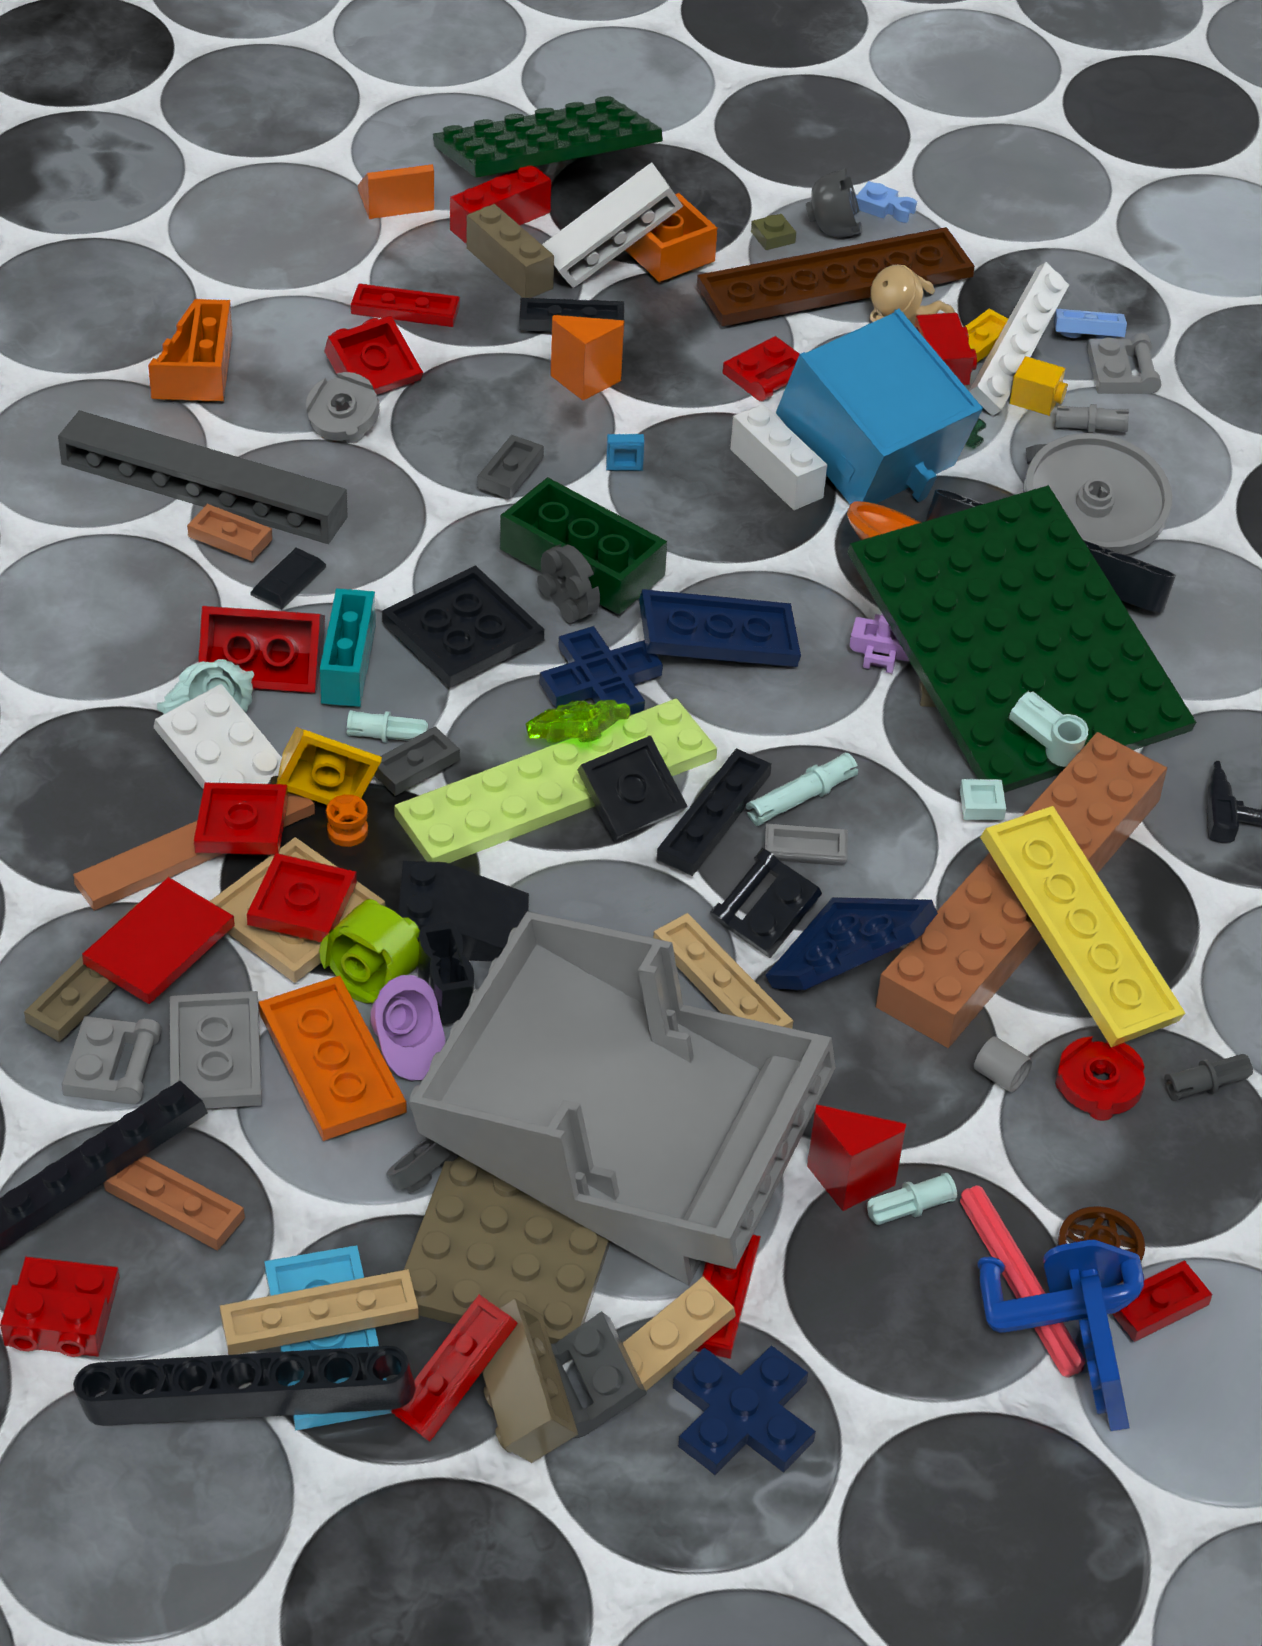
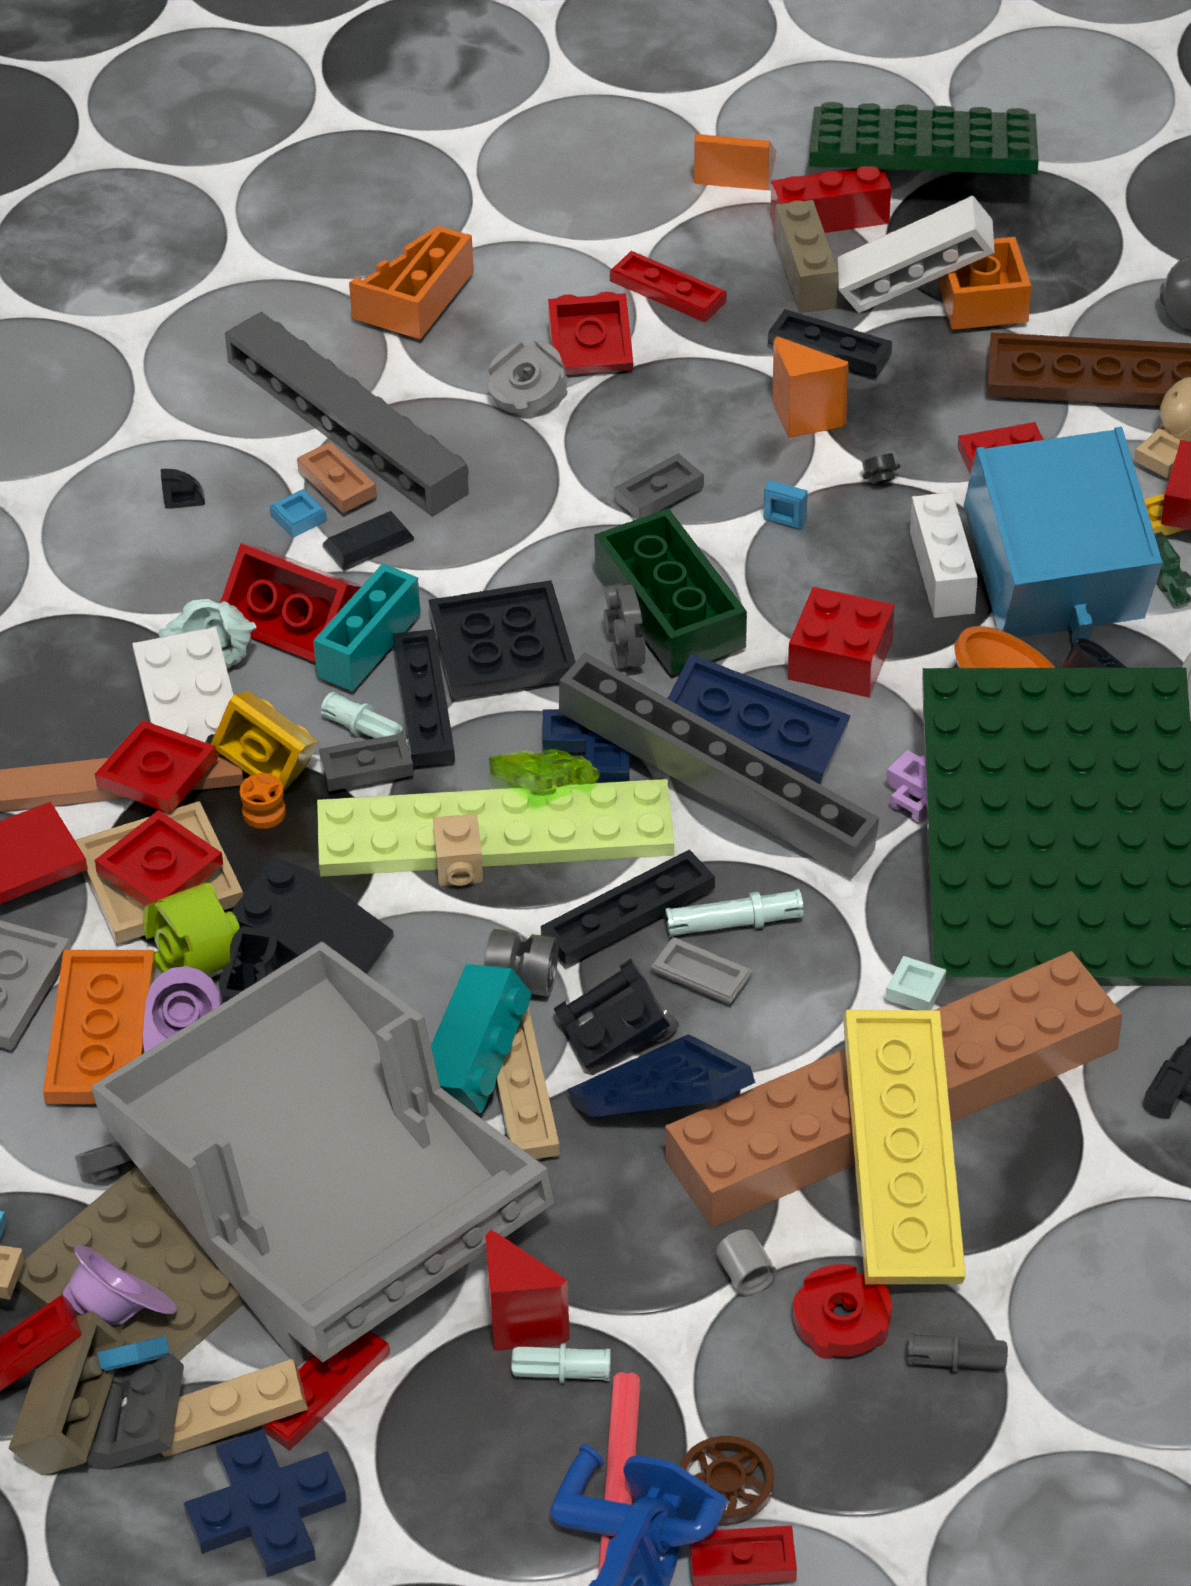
camera: 30 degrees right, 0 degrees up
black plate [577,735,688,841] -> none
olive plate [751,214,796,250] -> none
light aqua piece [1009,691,1089,767] -> none
none -> lavender piece [63,1244,177,1326]
none -> dark azure tile [97,1336,170,1371]
none -> black tile [160,468,205,508]
none -> dark azure tile [269,489,327,538]
none -> black plate [393,629,455,766]
none -> teal brick [431,964,532,1113]
none -> tan bracket [433,814,483,886]
none -> flat silver wheel [484,929,559,997]
none -> dark grey brick [559,652,879,878]
none -> red brick [788,587,895,698]
none -> pearl dark grey plate [862,453,901,485]

